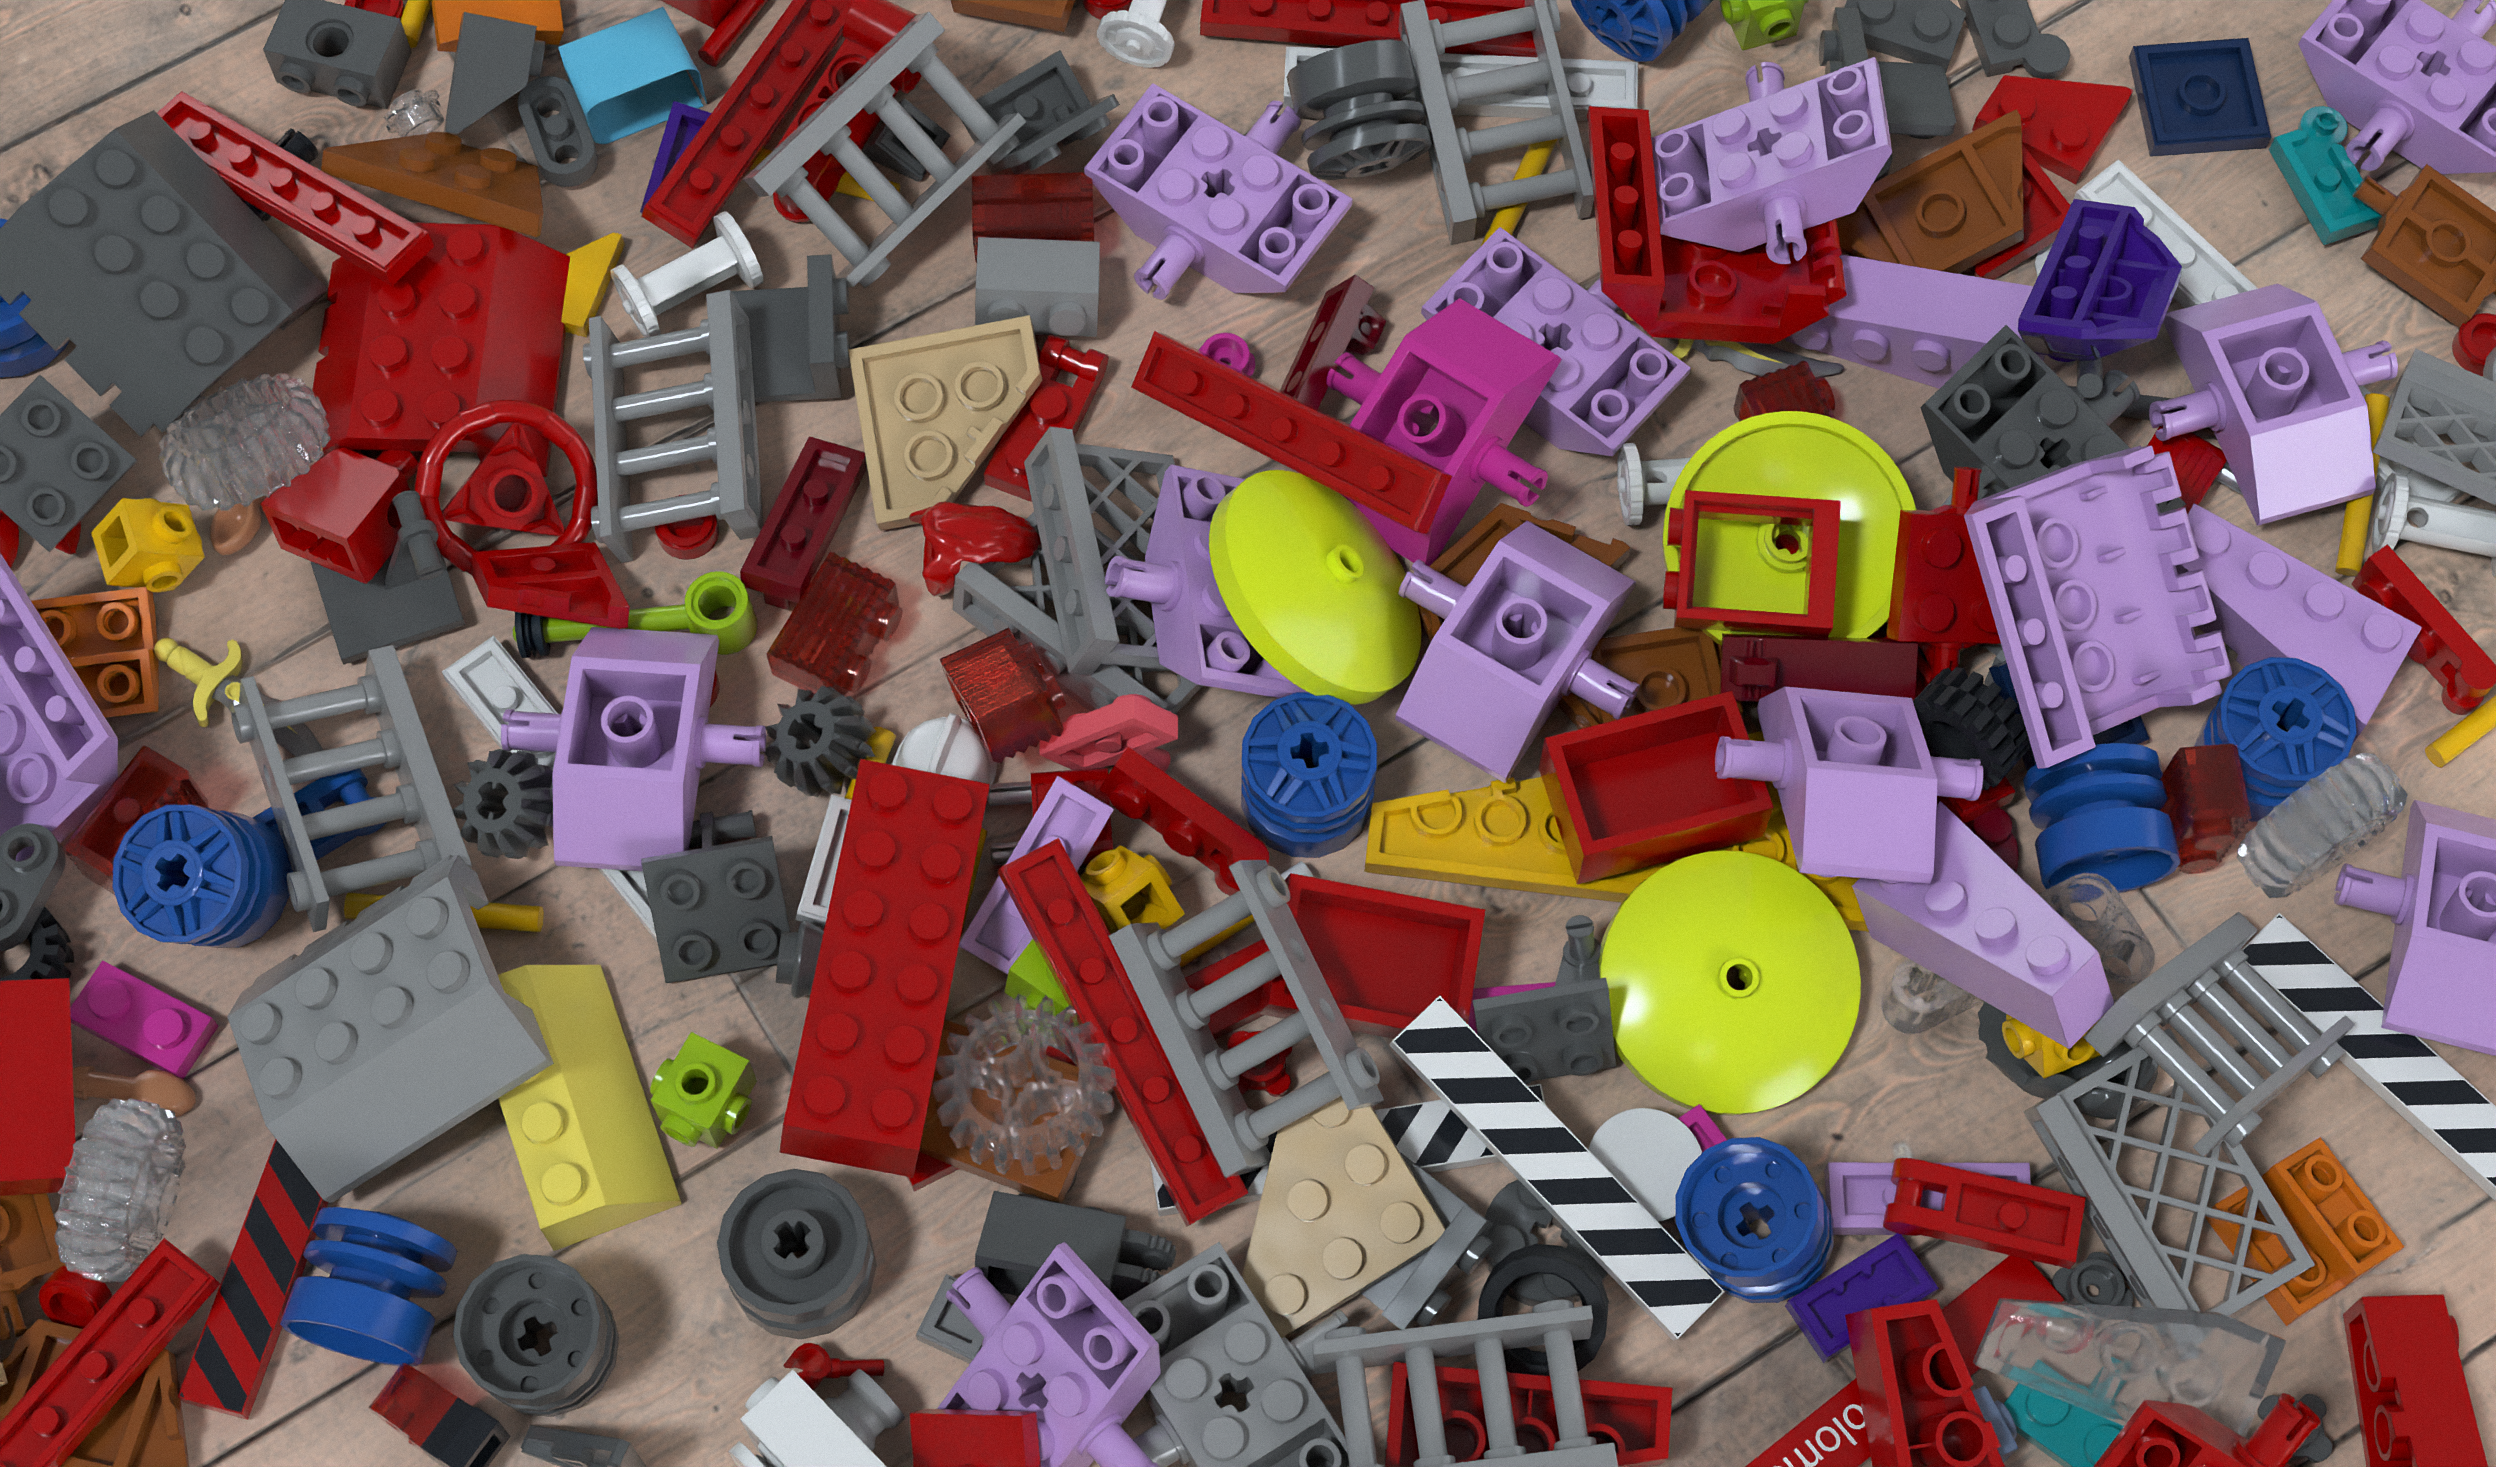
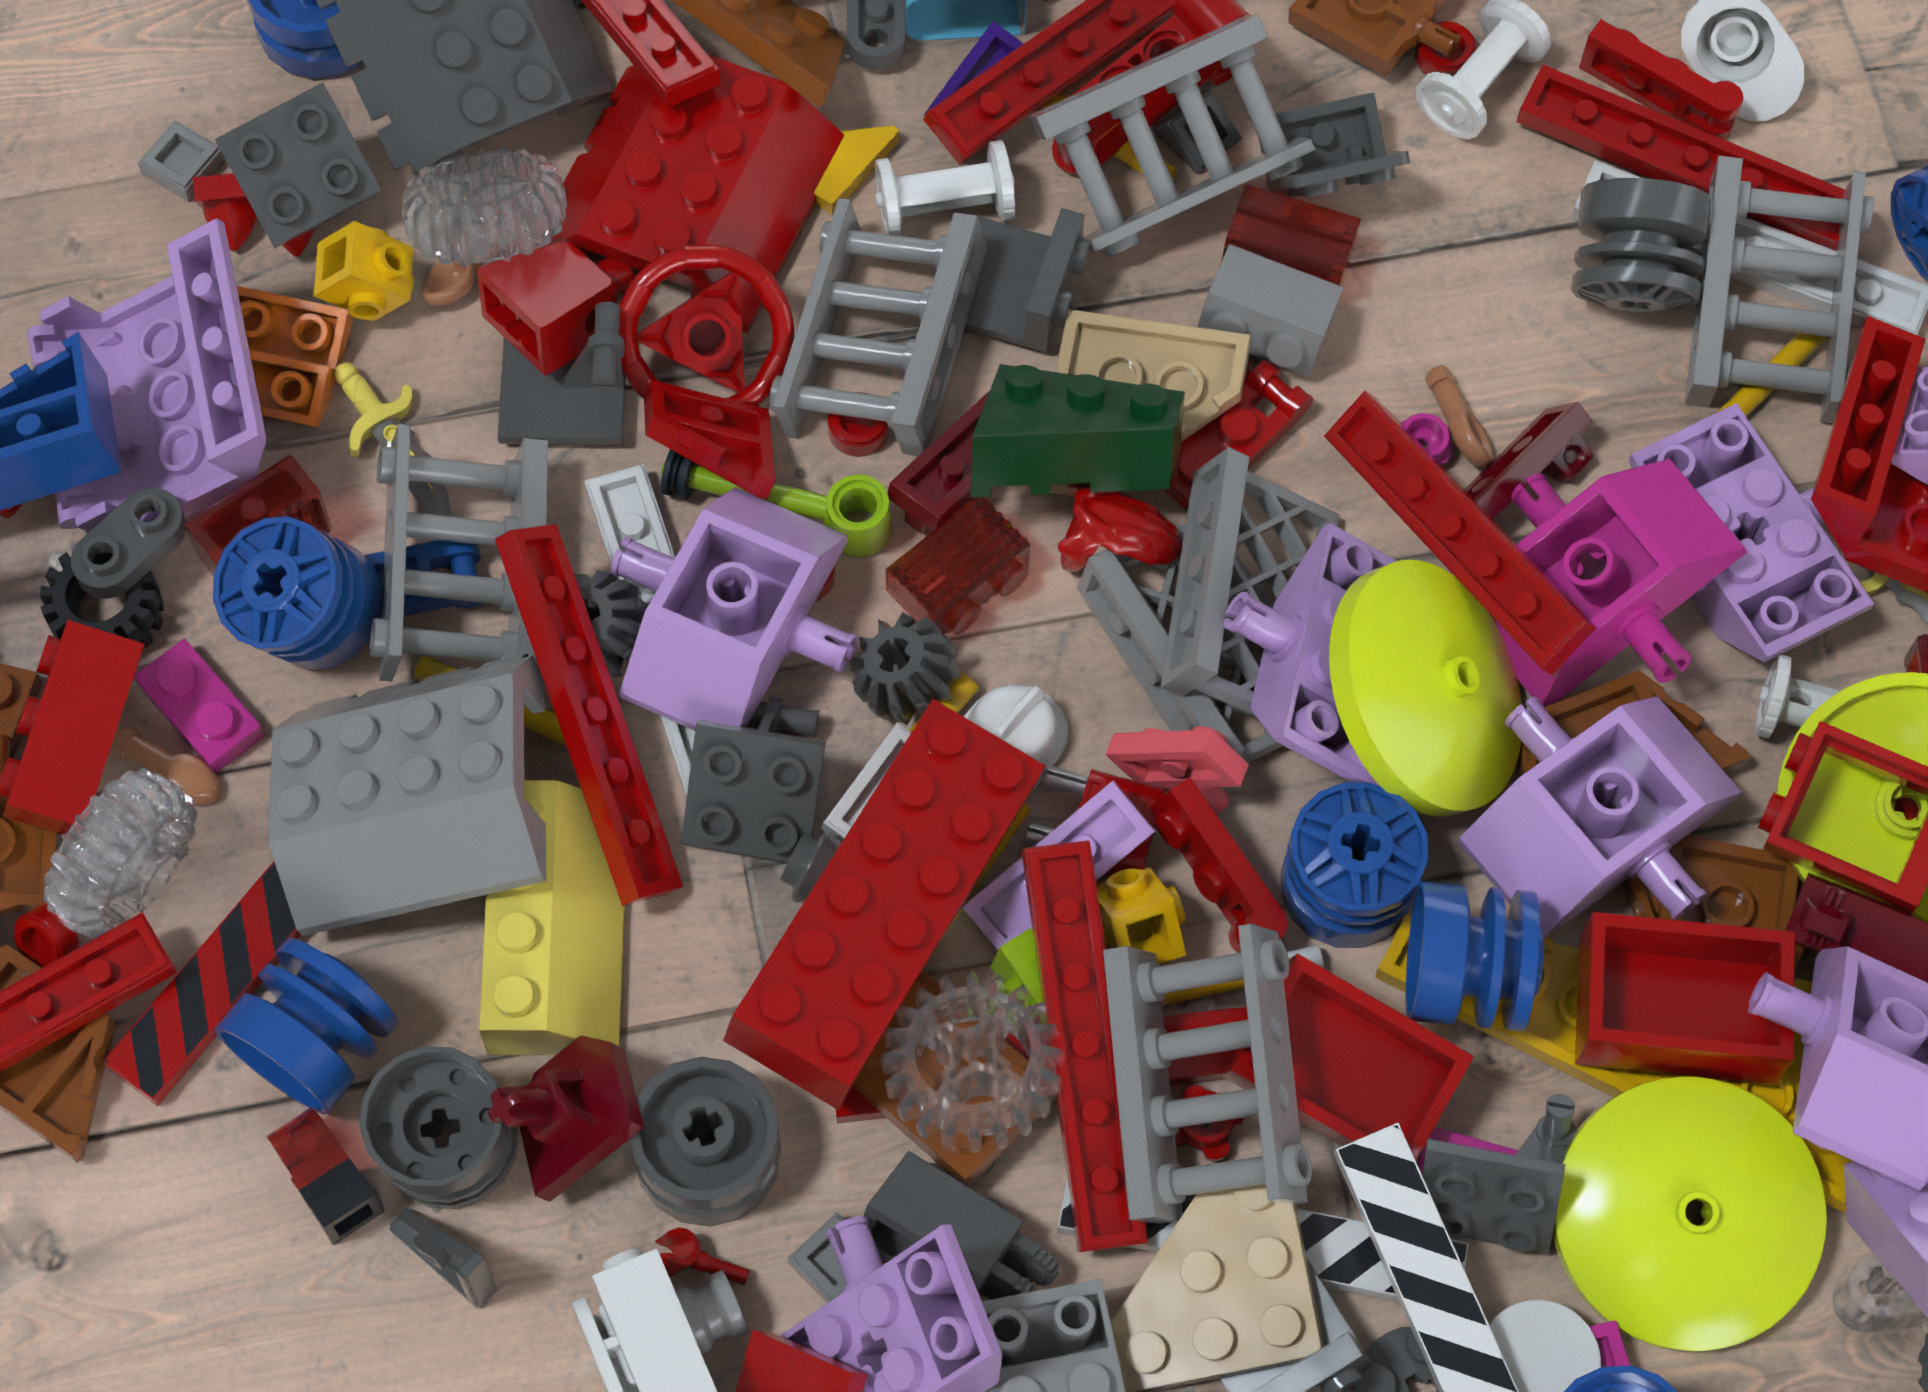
camera: 20 degrees right, 0 degrees up
lime brick [650,1032,757,1149] -> none
clear red brick [939,627,1066,764] -> none
lavender slope [1084,83,1353,300] -> none
none -> dark red piece [488,1035,644,1202]
none -> red plate [495,524,684,906]
none -> dark green wedge [971,364,1185,498]
none -> blue wheel [1405,881,1544,1032]
none -> nougat piece [1425,365,1494,467]

